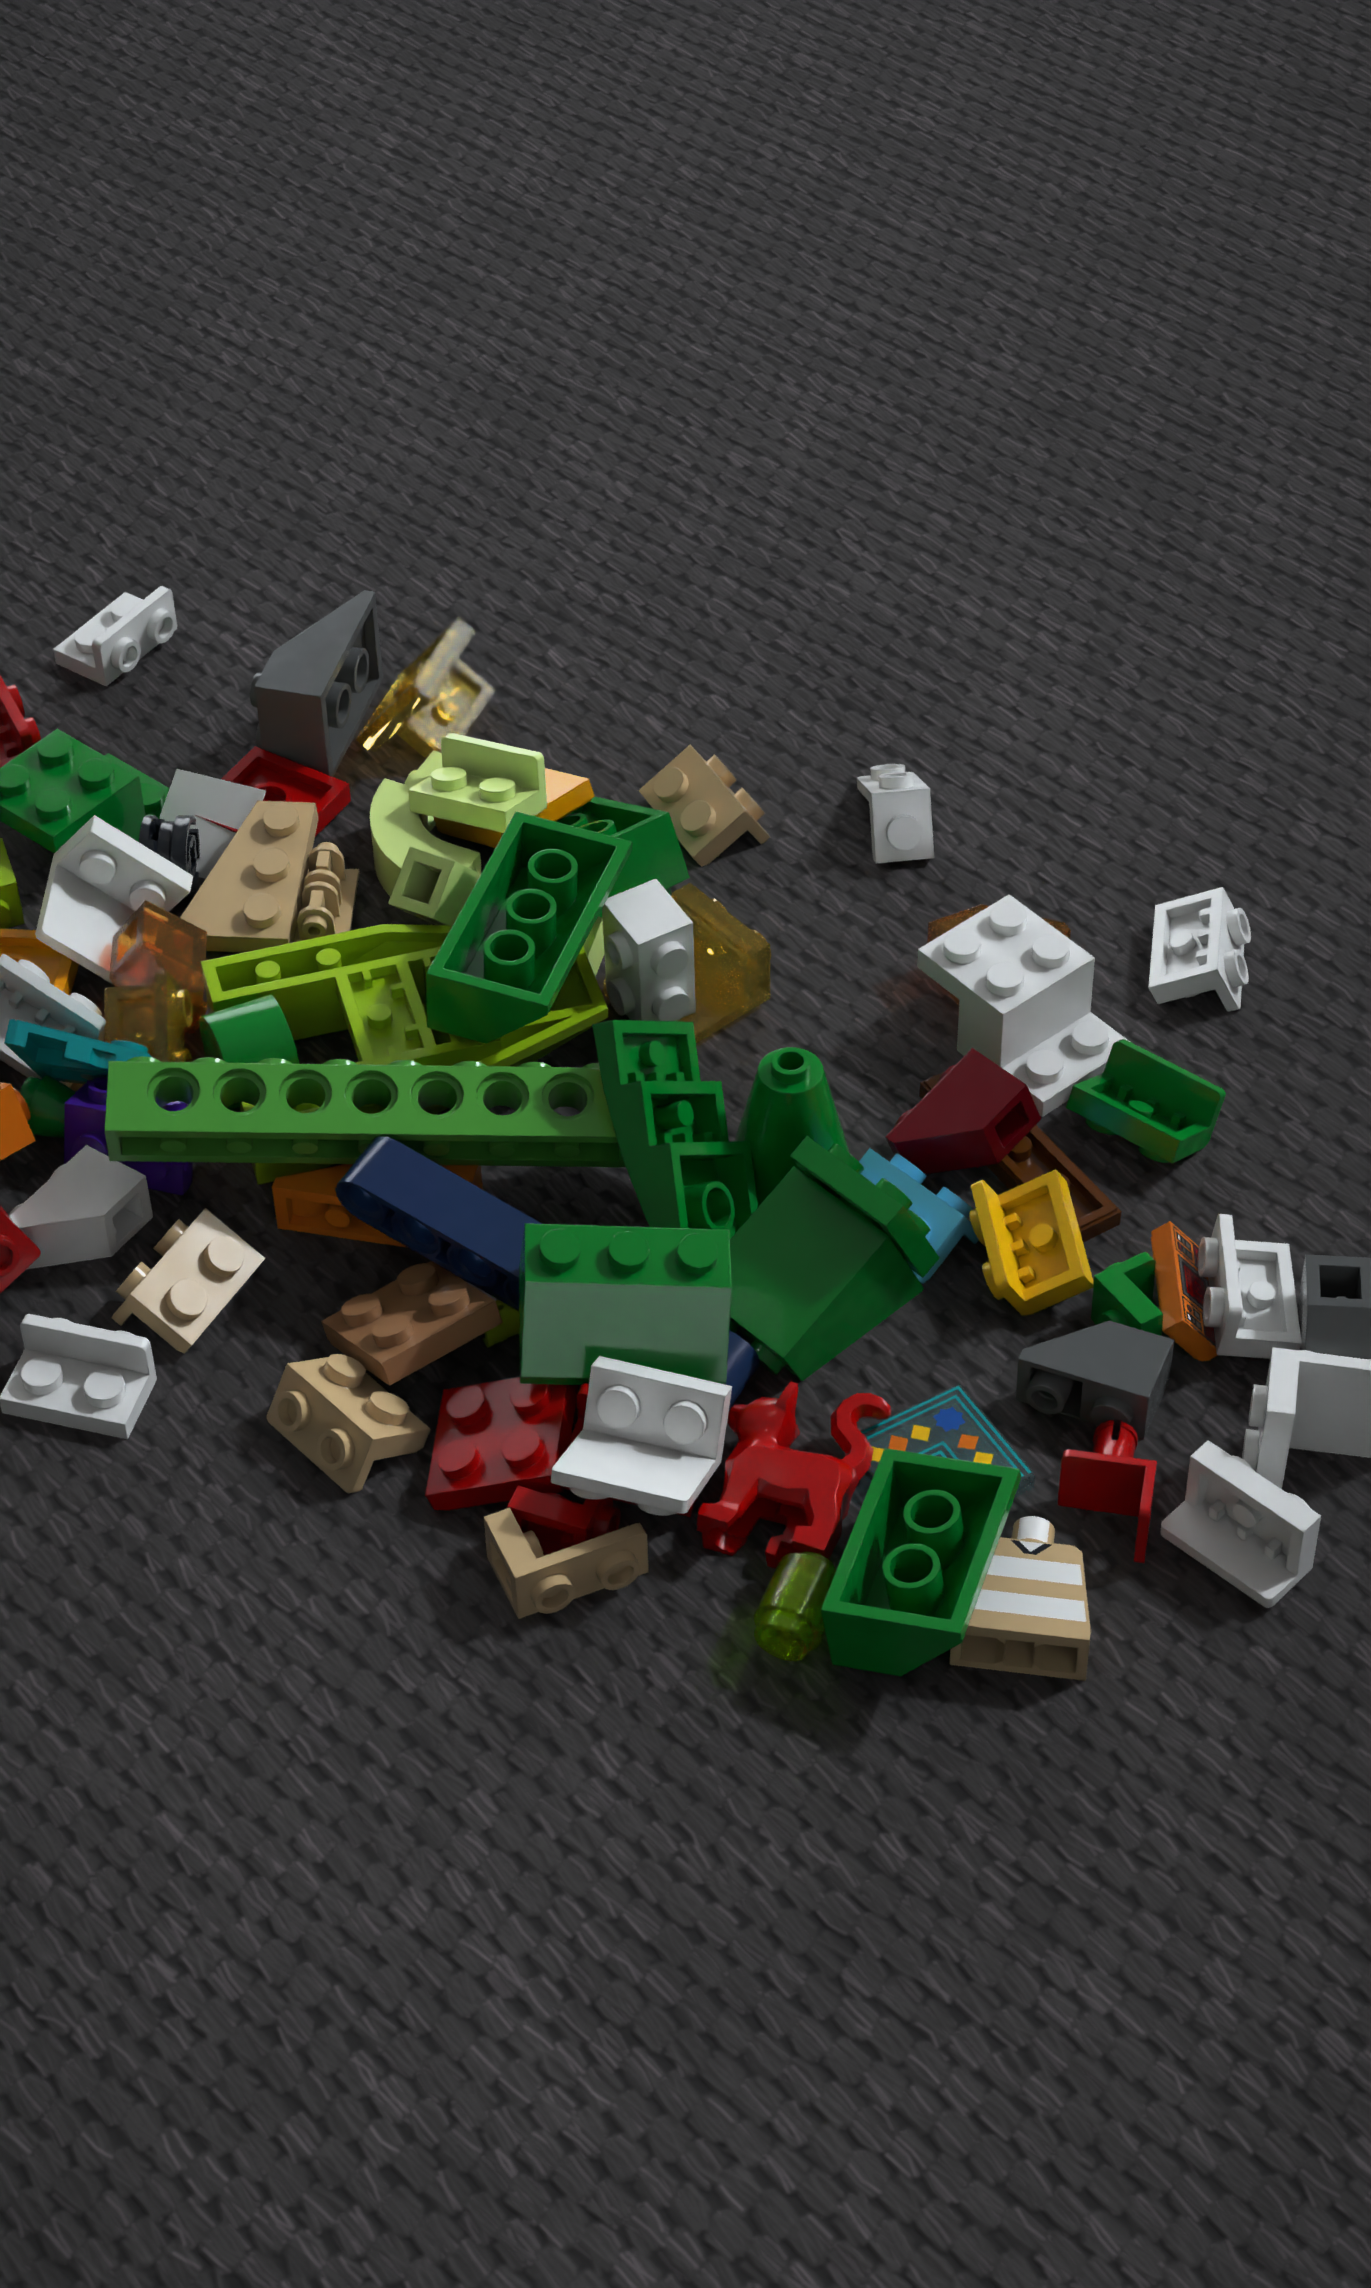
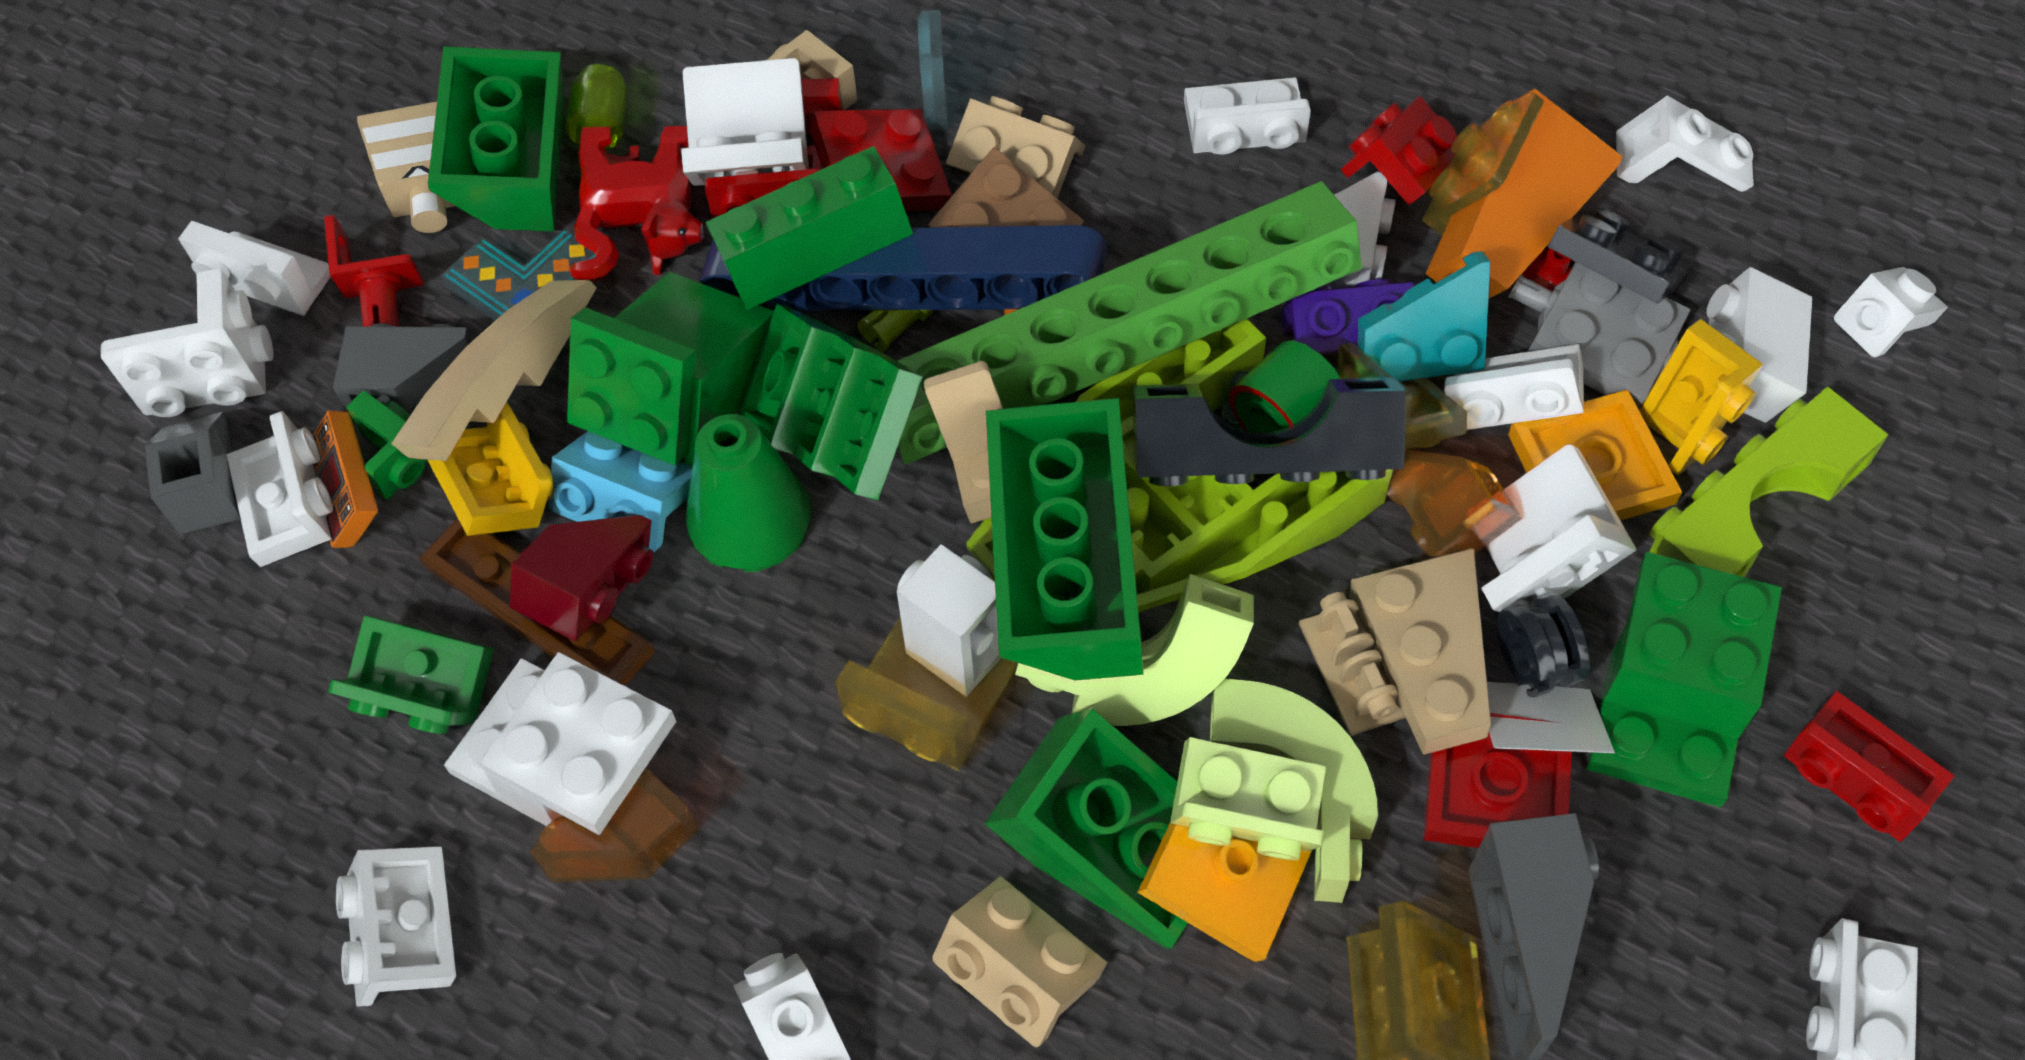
camera: 160 degrees right, 15 degrees up
tan bracket [111,1208,265,1353] -> none
none -> tan slope [391,280,597,461]
none -> clear light blue tile [917,10,948,132]
none -> tan bracket [923,361,1003,524]
none -> black arch [1132,377,1406,486]

